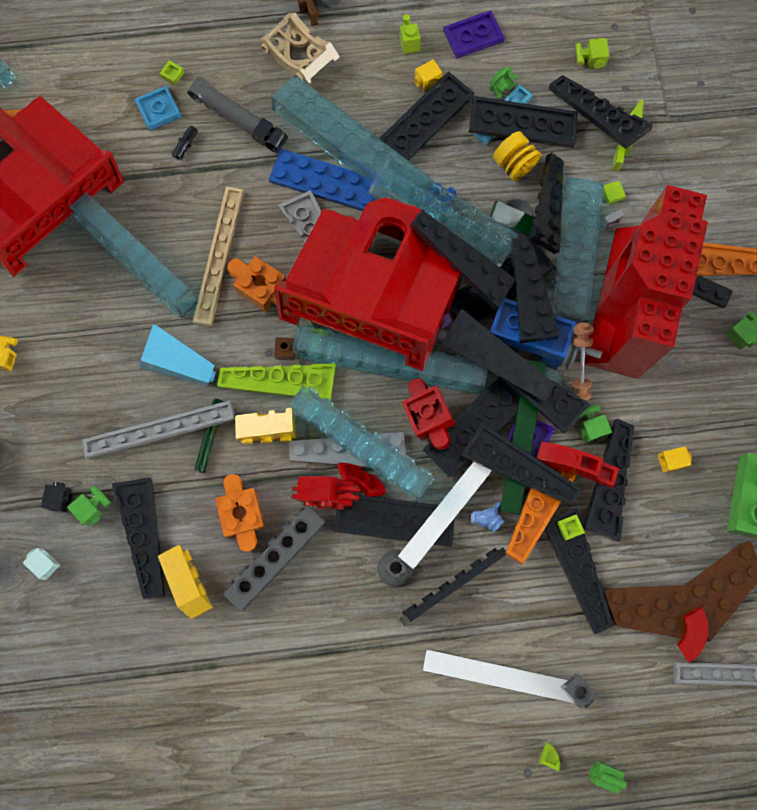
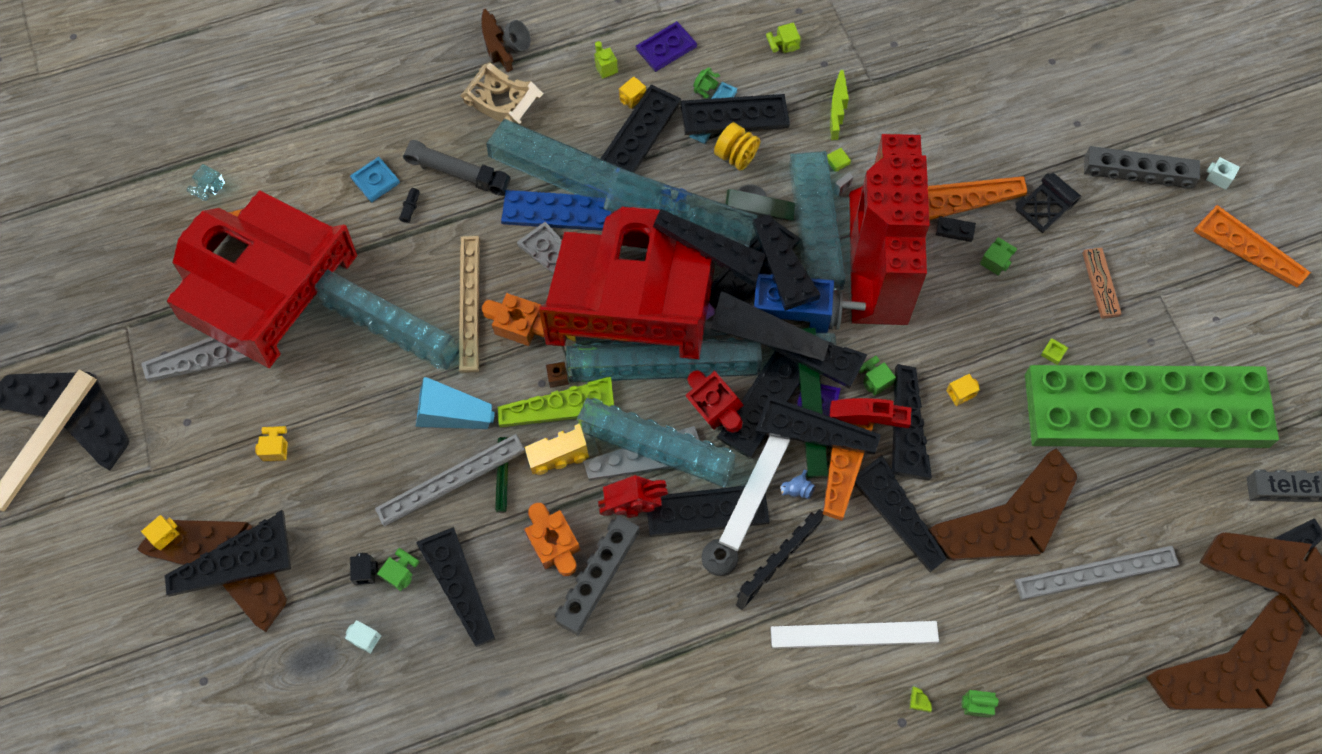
camera: 10 degrees left, 10 degrees down
yellow wedge [158,545,213,619] -> none
lime tile [159,60,185,85] -> none
red tile [337,463,386,497] -> none
black wing [529,152,564,254] -> none
black wing [549,75,653,149] -> none
lime tile [557,514,585,541] -> none
dark grey brick [561,673,597,709] -> none
nougat axle [572,322,594,401] -> none
red tile [676,606,709,663] -> none

